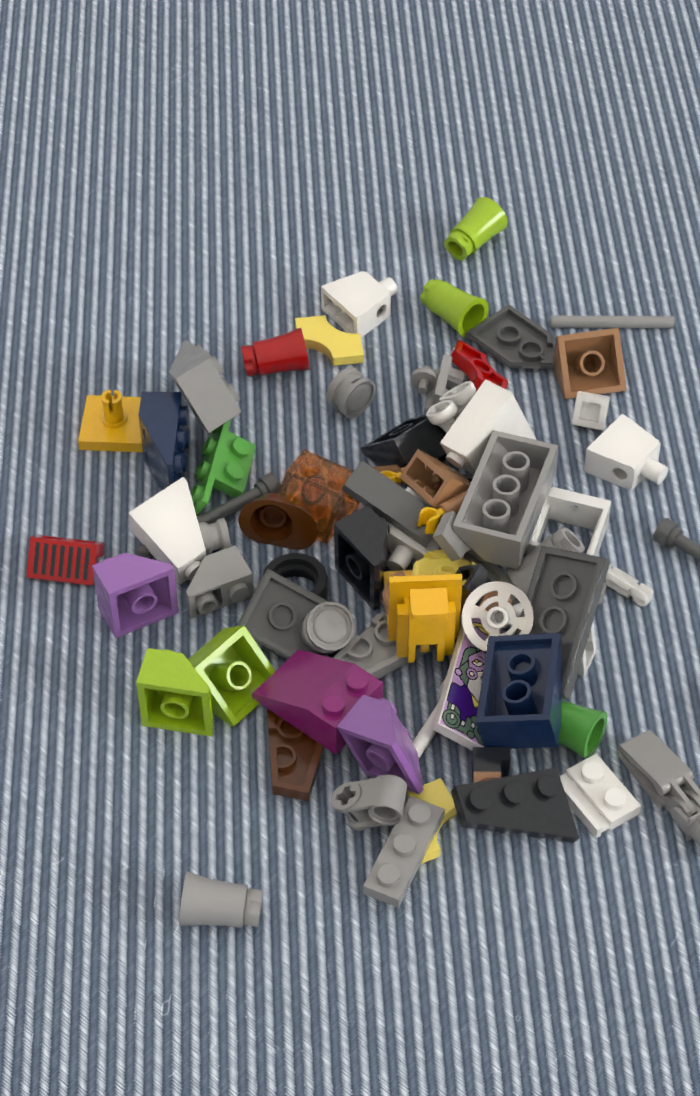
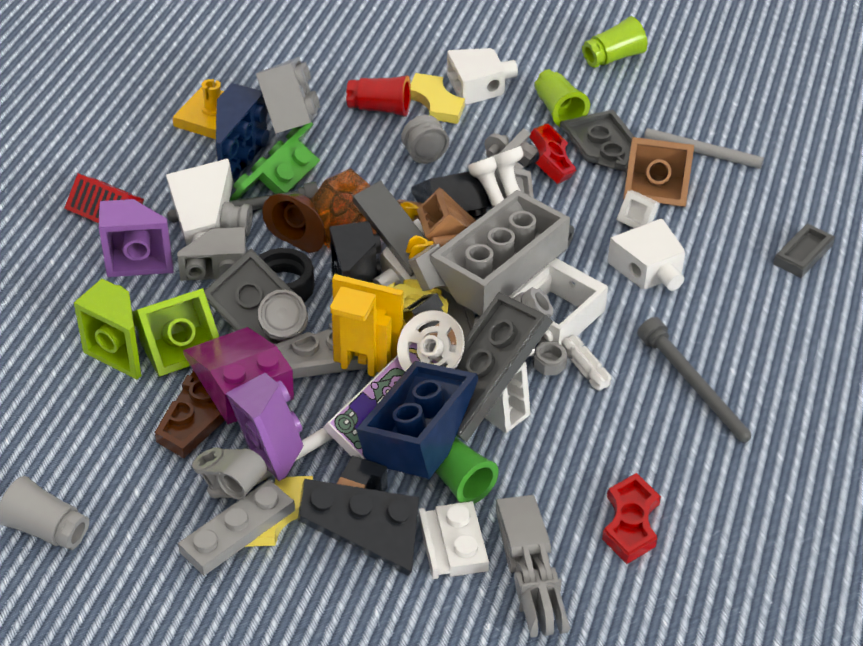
camera: 20 degrees right, 5 degrees down
white arch [440,379,537,472] -> none

